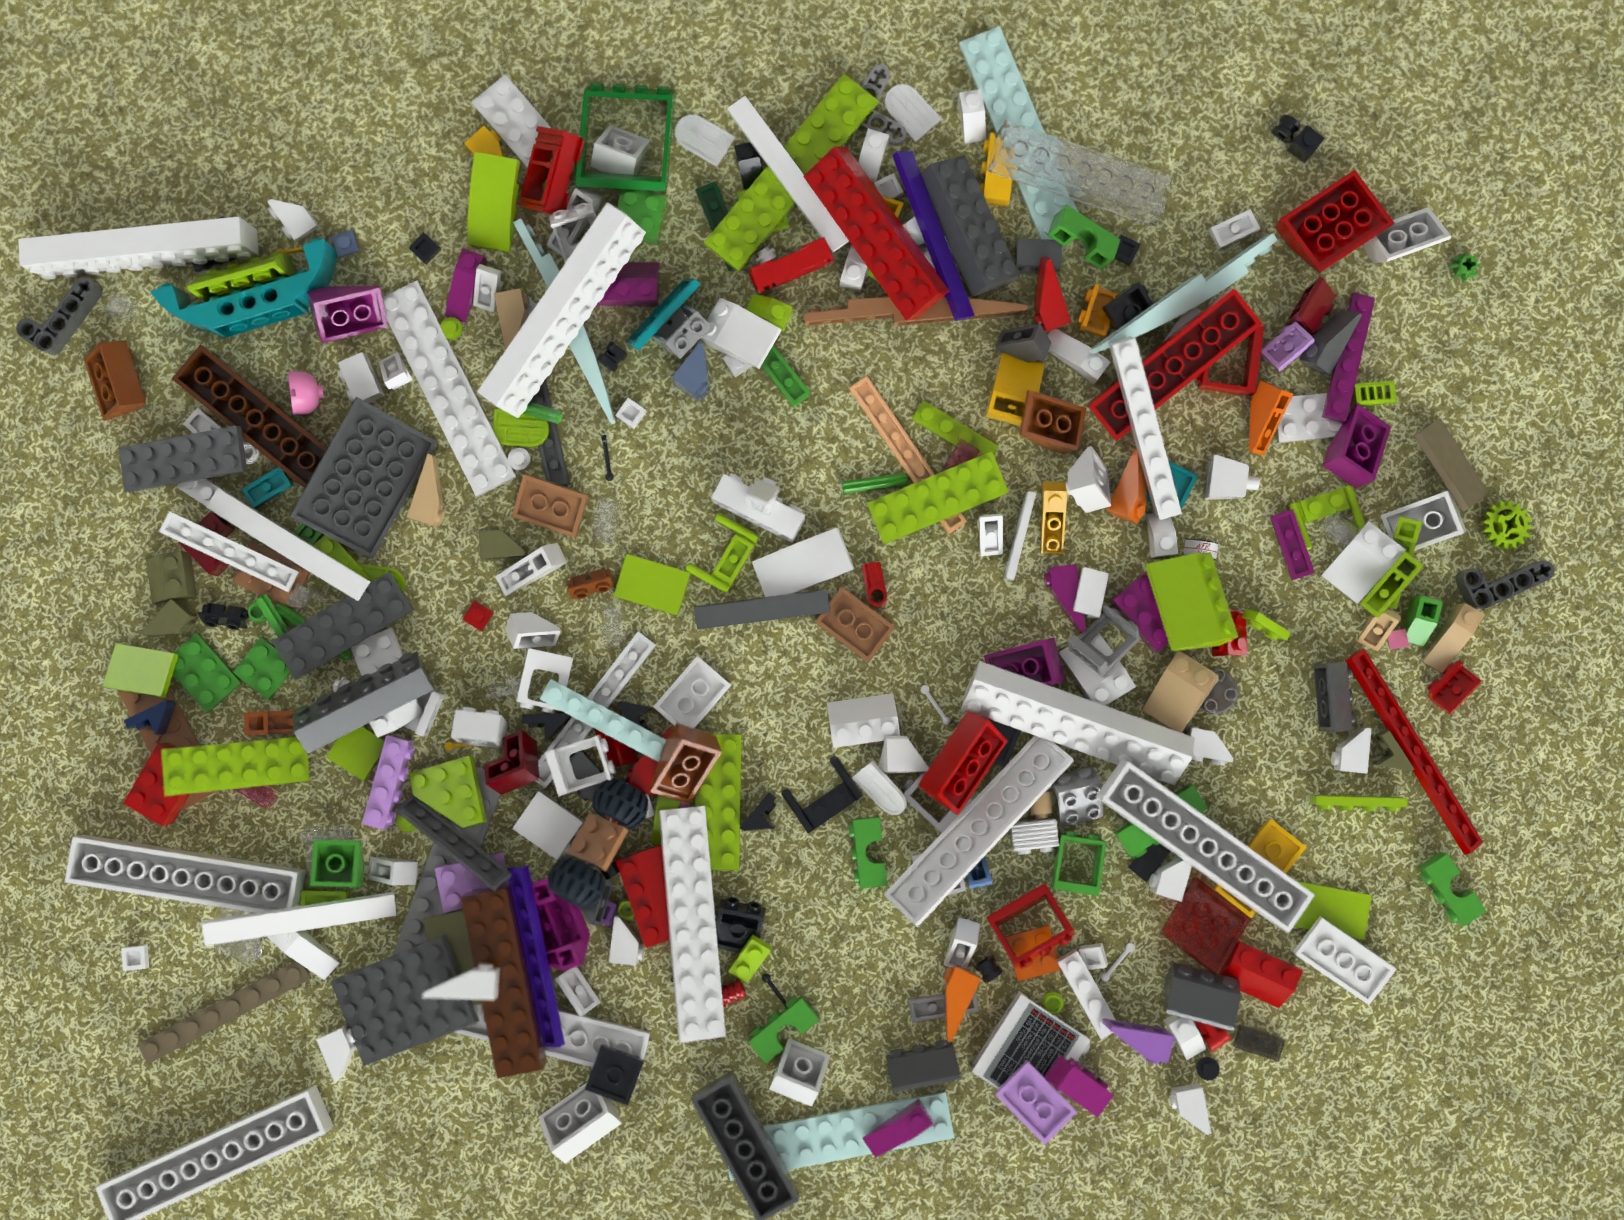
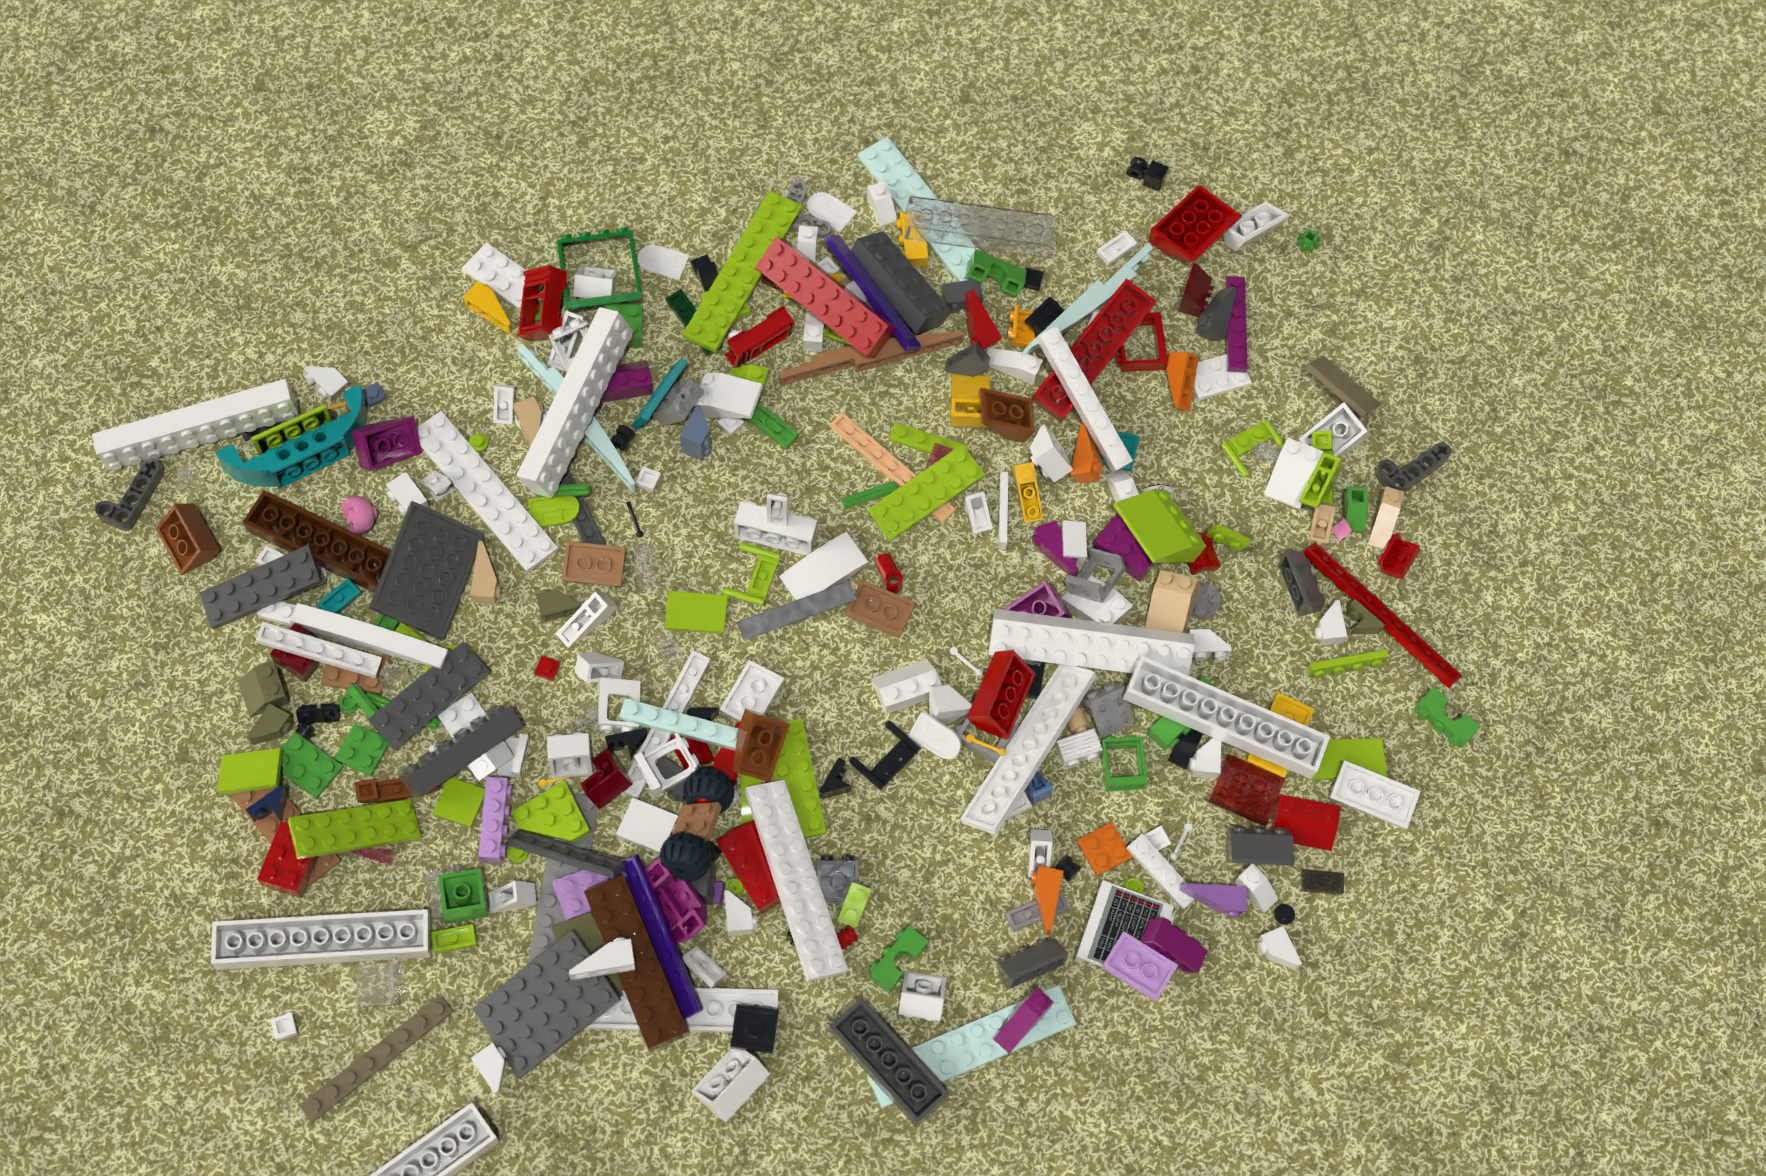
camera: 20 degrees left, 20 degrees down
white tile [202,892,396,946] -> none
white slope [268,930,340,980] -> none
black plate [408,232,441,265] -> none
magenta slope [444,248,488,323] -> none
lime slope [467,152,520,253] -> none
white plate [508,448,531,470] -> none
dark orange hinge [566,568,615,599] -> none
white tile [727,96,849,253] -> none
black hinge [762,974,787,1008] -> none
bright green arch [849,816,887,889] -> none
red window [986,883,1075,969] -> none
red piece [1192,1020,1231,1052] -> none
white torso [1204,455,1260,500] -> none
lavender bracket [1261,321,1315,372] -> none
magenta plate [1270,509,1315,580] -> none
magenta slope [1322,403,1391,489] -> none
lime slope [1351,381,1397,408] -> none
lime gear [1480,500,1533,550] -> none
none -> black plate [295,723,315,741]
none -> yellow hinge [966,734,1006,756]

